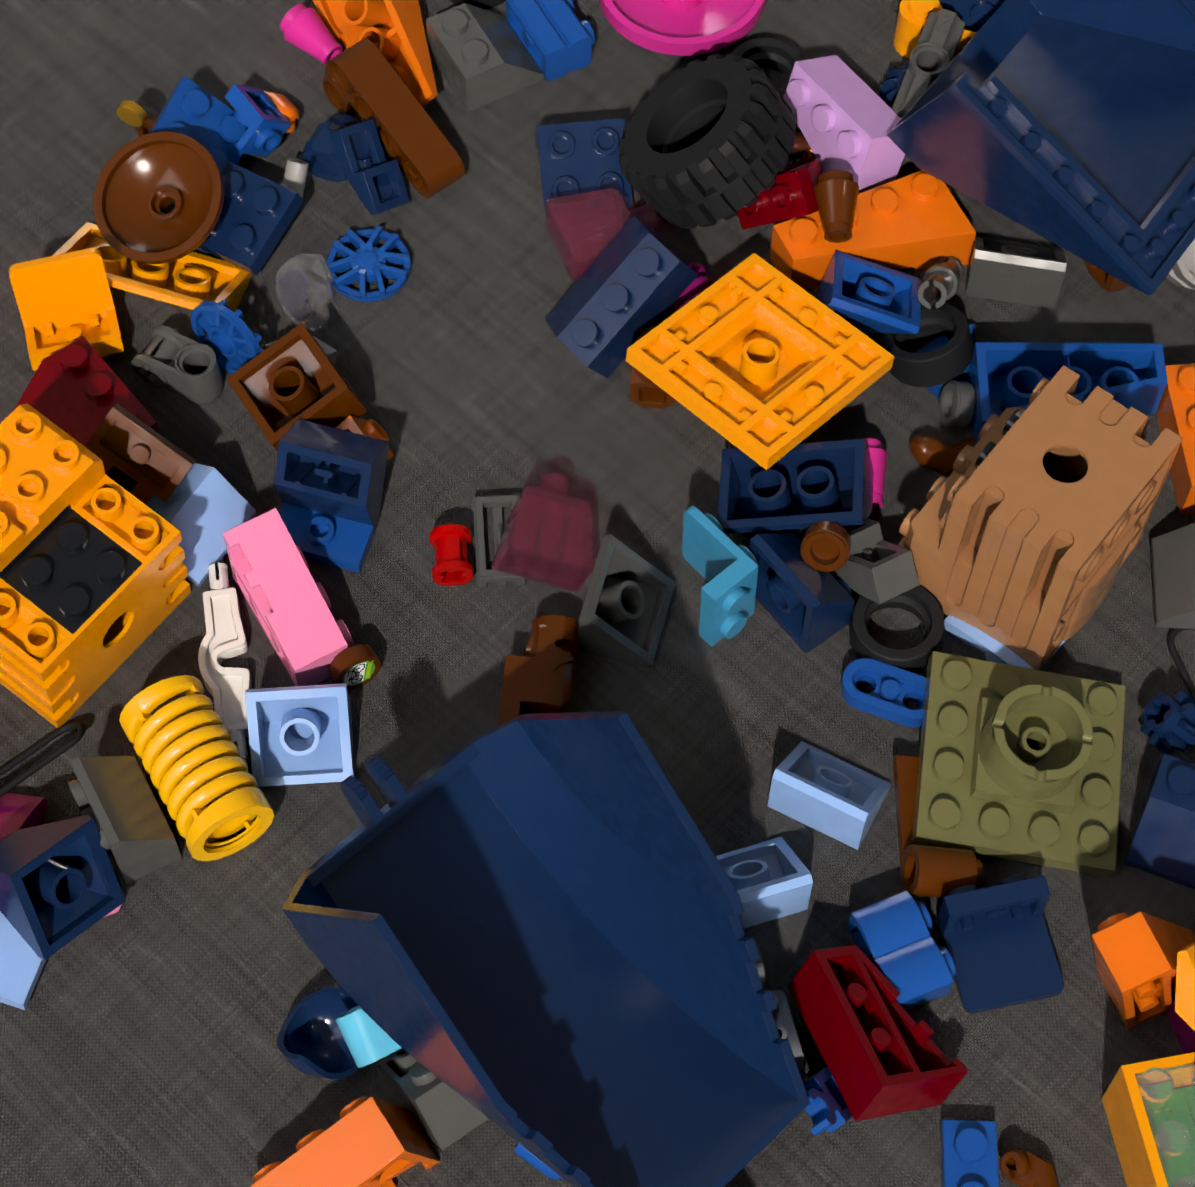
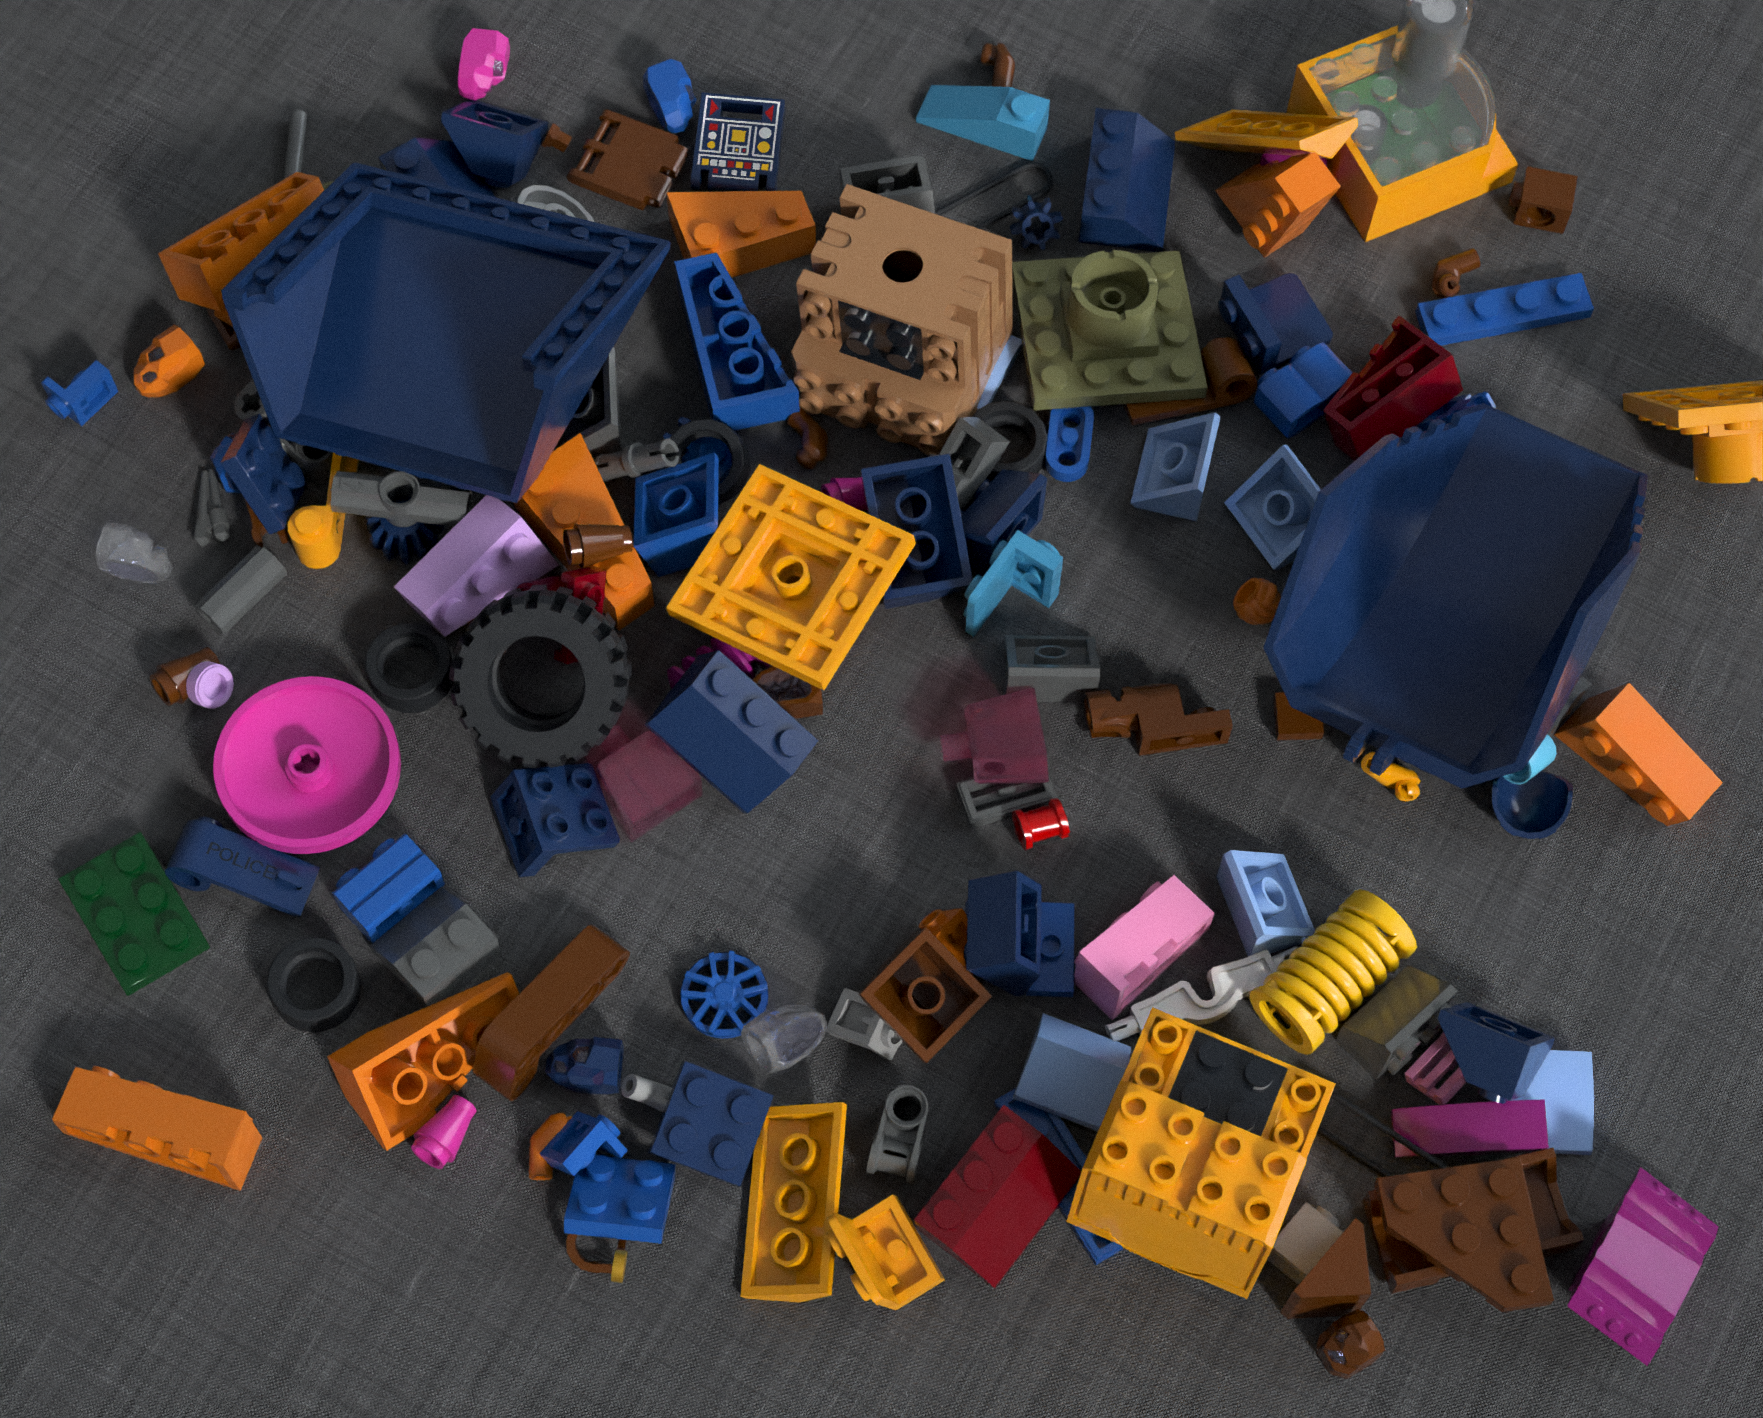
camera: 105 degrees left, 5 degrees up
reddish brown plate [86,403,196,505] -> none
reddish brown dish [93,131,225,264] -> none
blue wheel [191,299,264,374] -> none
dark blue slope [329,118,410,215] -> none
reddish brown tile [329,644,381,690] -> none
reddish brown tile [800,521,851,572] -> none
dark grey tile [939,380,976,428] -> none

